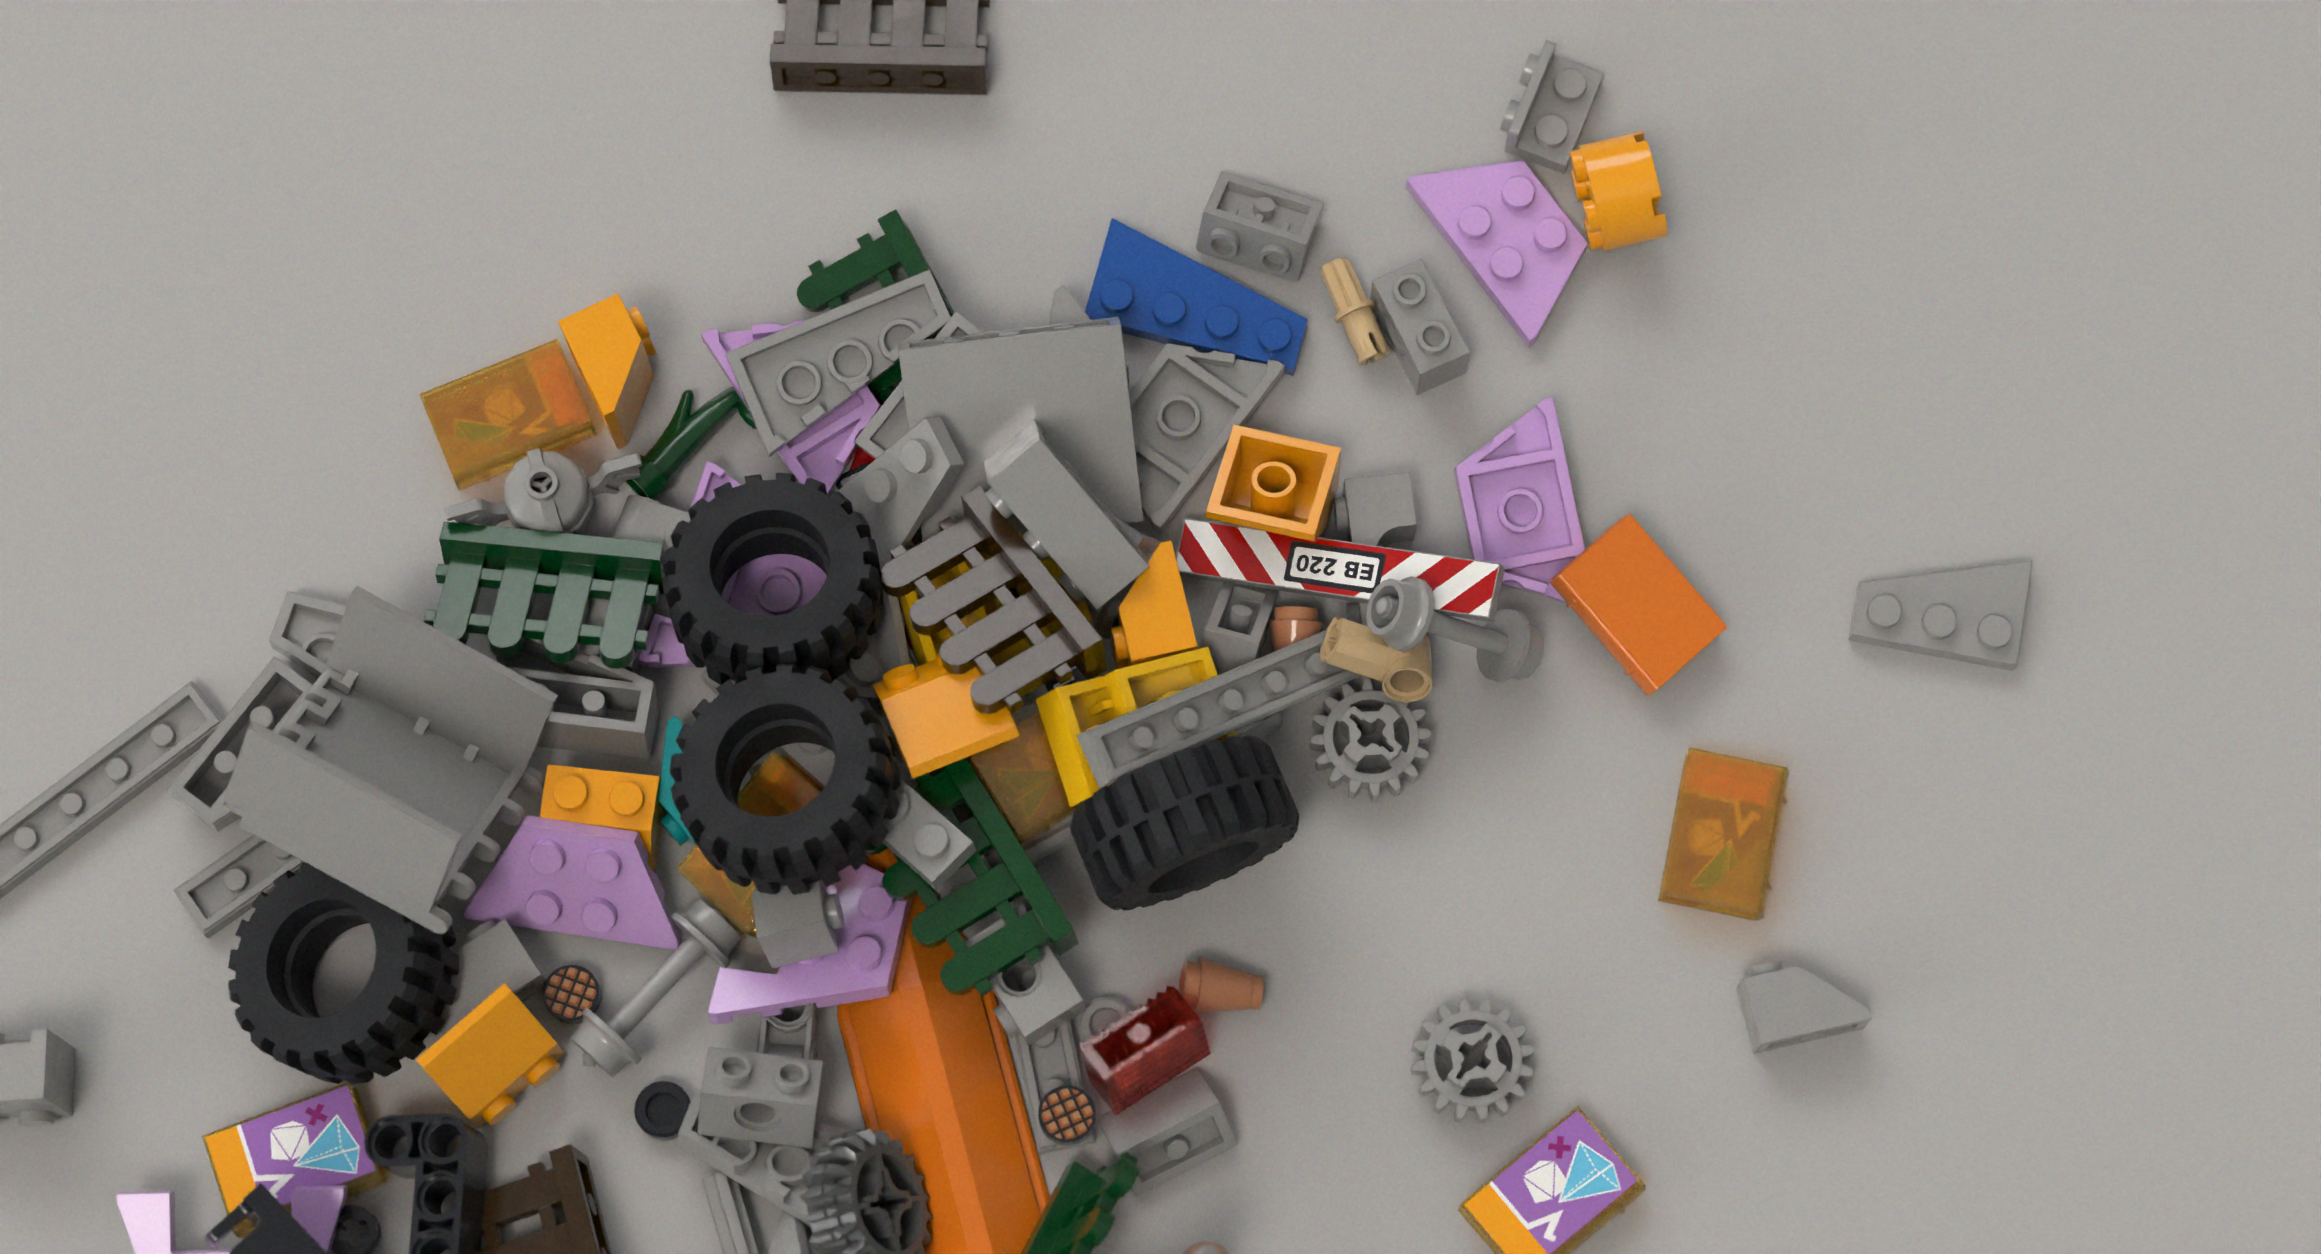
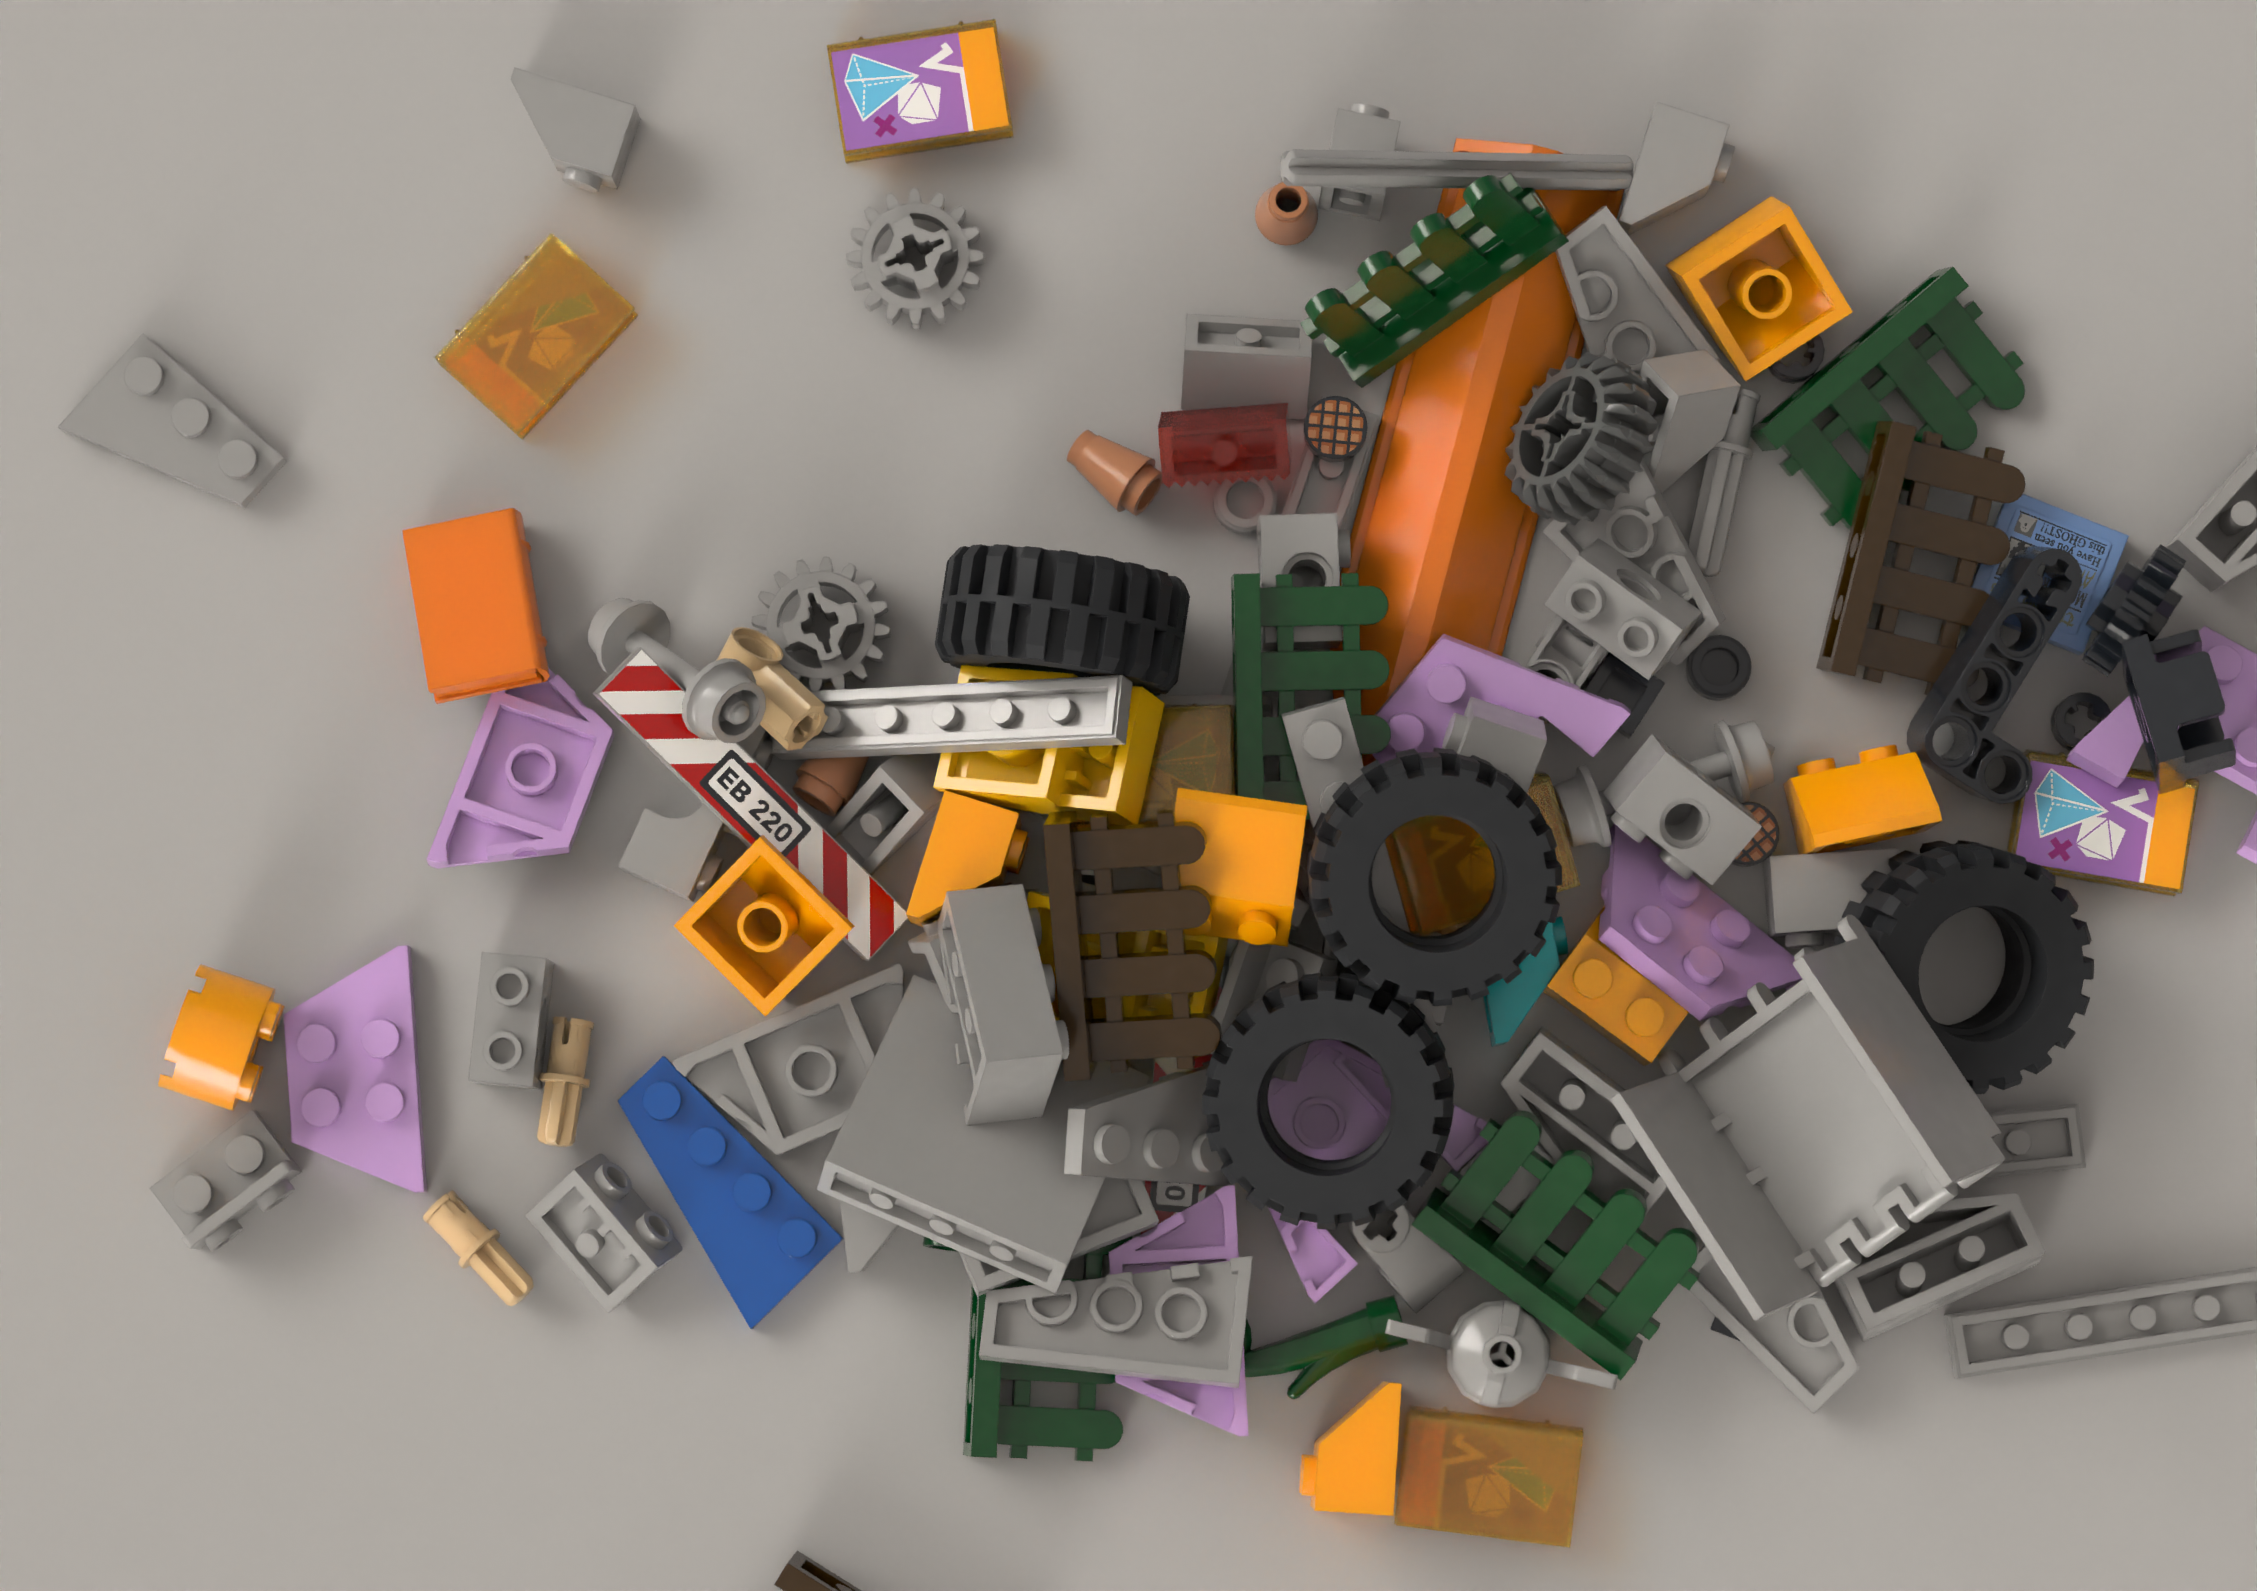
camera: 150 degrees left, 10 degrees up
none -> tan axle [423,1190,534,1306]
none -> black plate [1584,652,1665,739]
none -> light grey brick [1603,734,1762,886]

